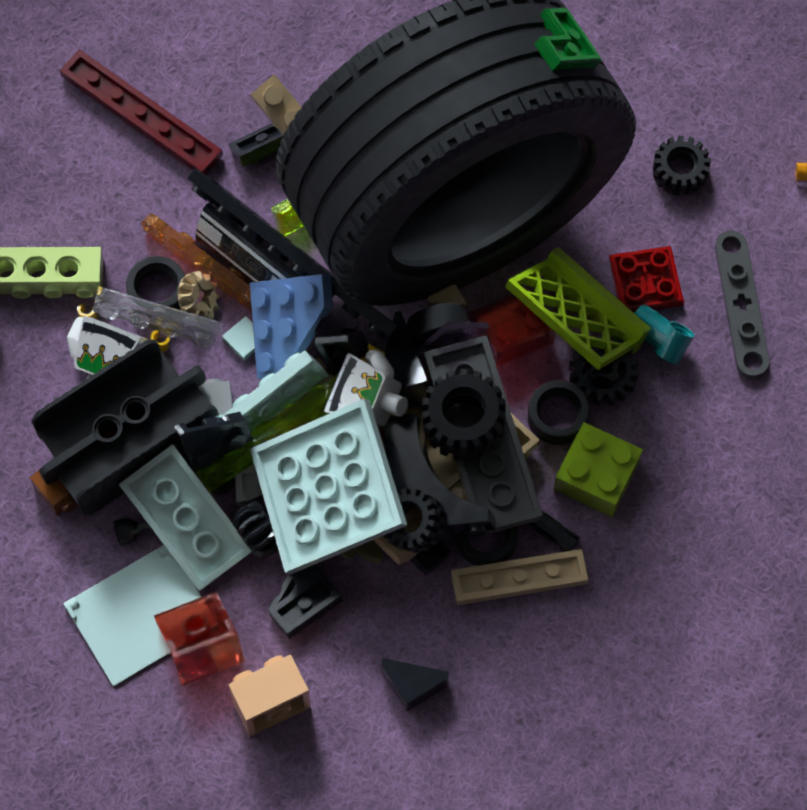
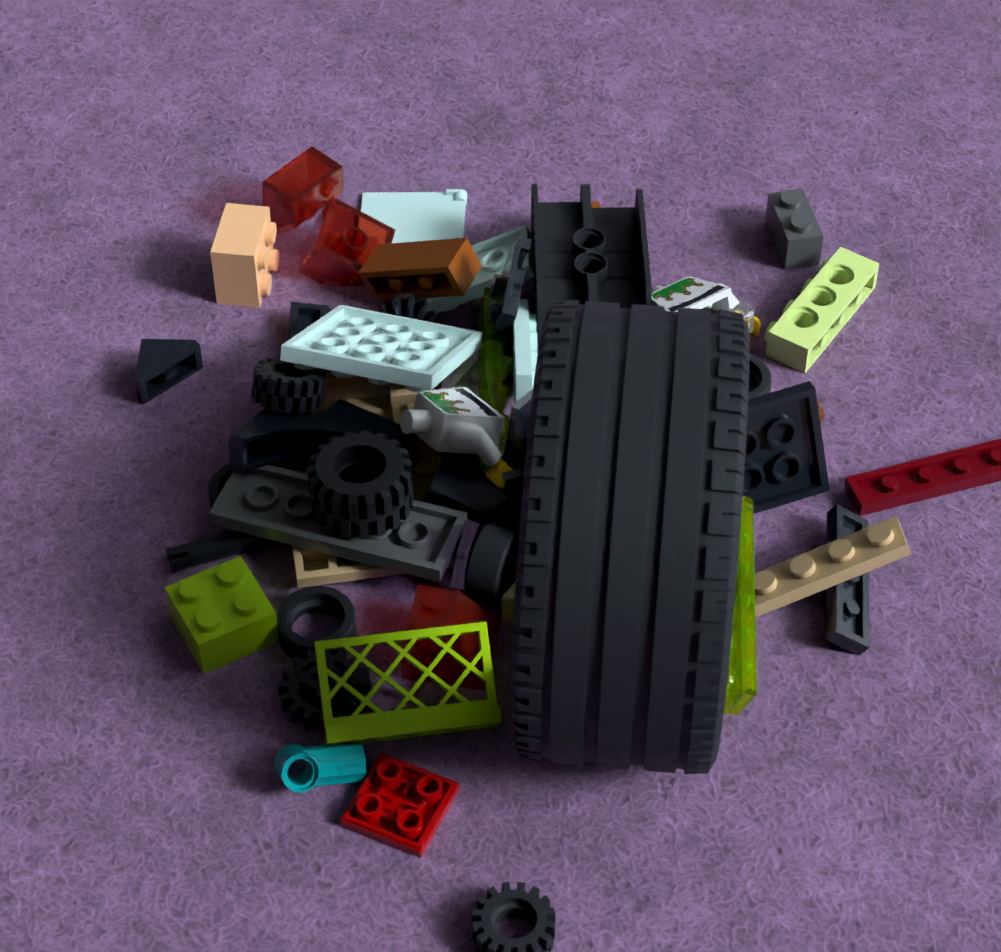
camera: 125 degrees right, 20 degrees down
tan plate [451,549,589,606] -> none
green tile [534,8,602,71] -> none
dark grey piece [715,231,769,379] -> none
none -> clear red slope [262,146,344,235]
none -> dark orange brick [358,238,482,301]

